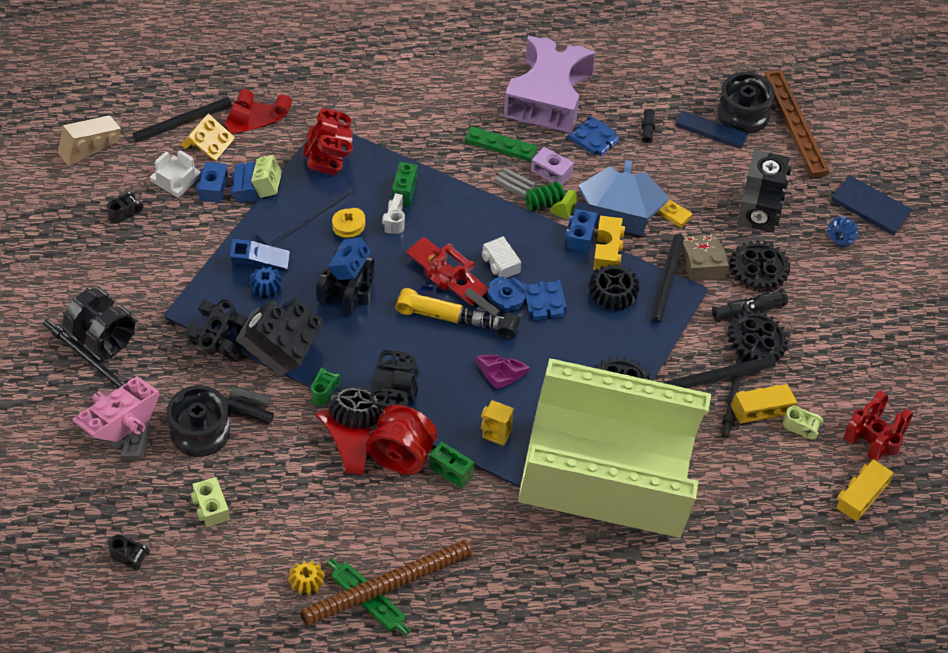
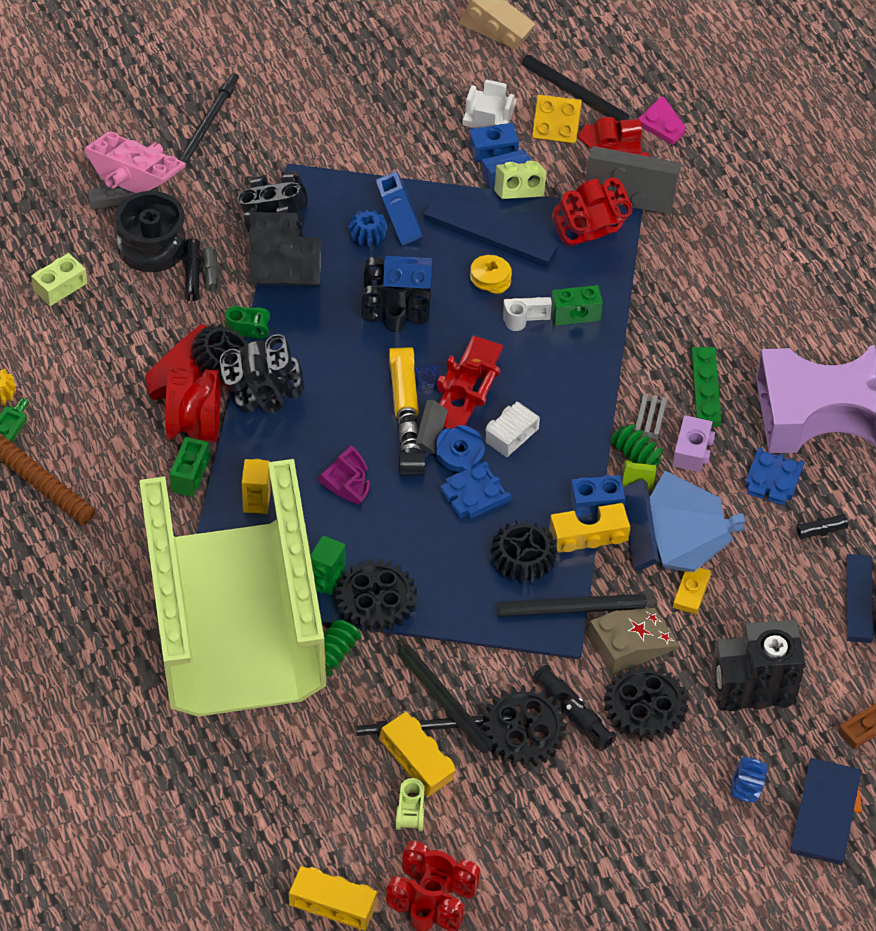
camera: 70 degrees right, 0 degrees up
black piece [61,286,138,361] -> none
black piece [107,192,144,223] -> none
none -> dark grey brick [585,146,681,215]
none -> dark pink wing [638,96,686,145]

